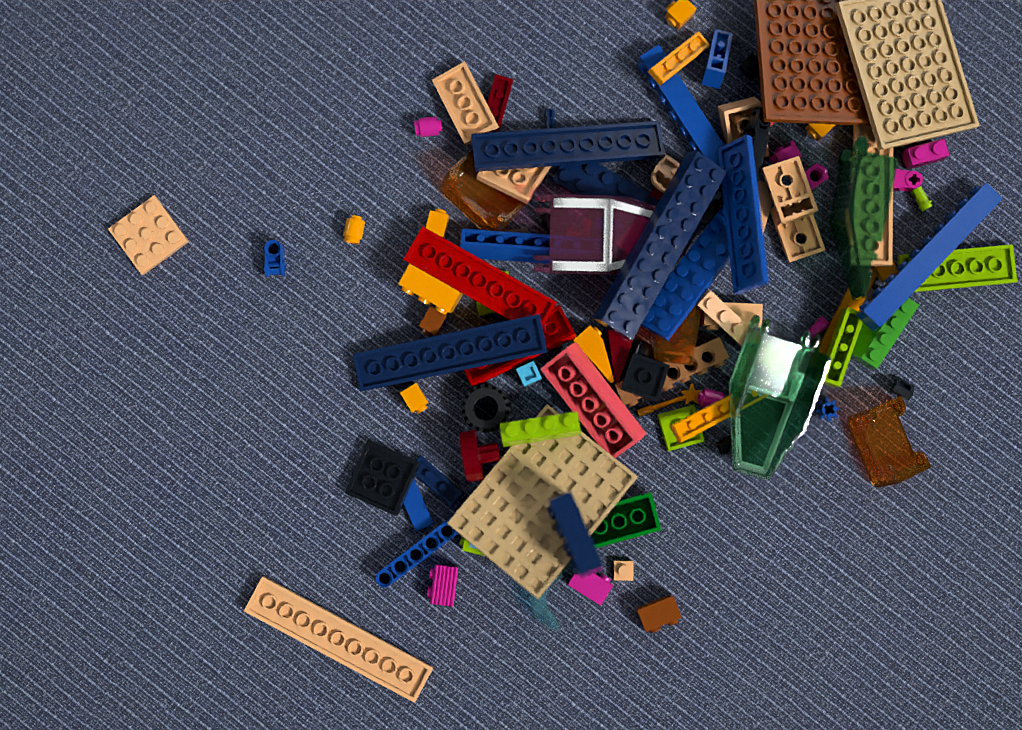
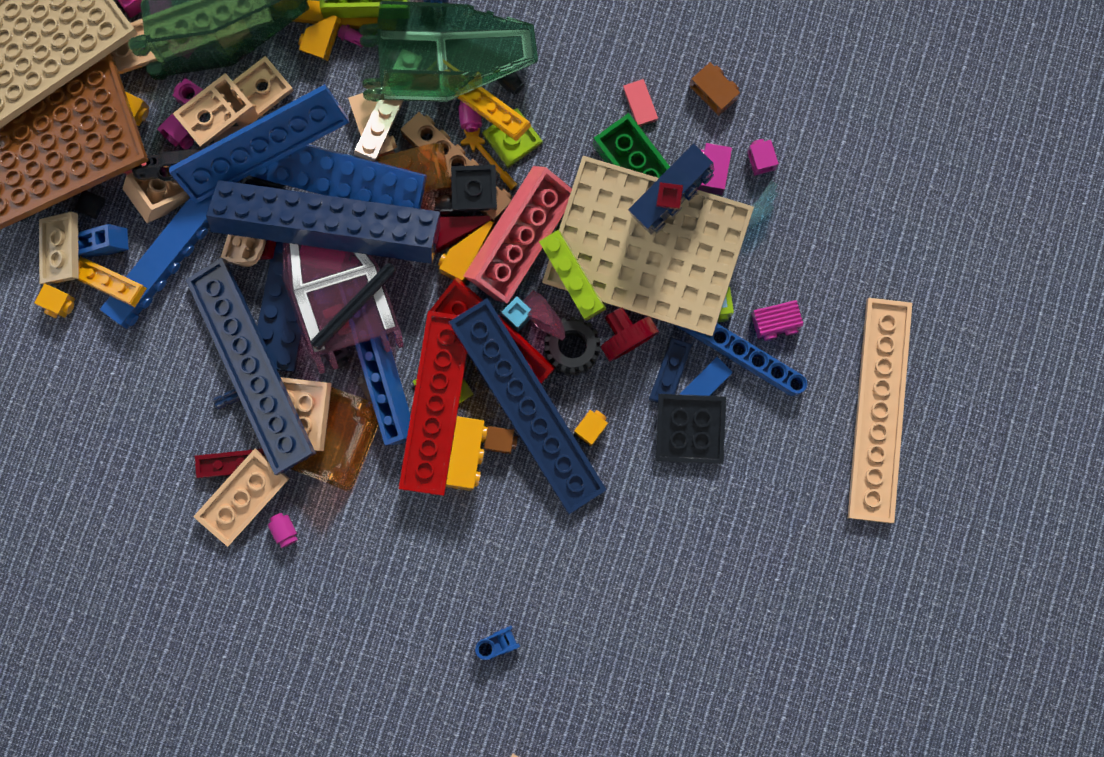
camera: 115 degrees left, 5 degrees down
light orange brick [343,215,365,244] -> none
light orange brick [426,209,449,238] -> none
light nougat plate [613,560,634,581] -> none
none -> tan plate [39,212,79,285]
none -> light orange slope [298,15,342,61]
none -> black axle [311,263,396,350]
none -> clear pink slope [522,290,565,340]
none -> coral tile [623,79,658,127]
none -> dark red plate [656,182,683,210]
none -> dark pink brick [747,139,779,176]

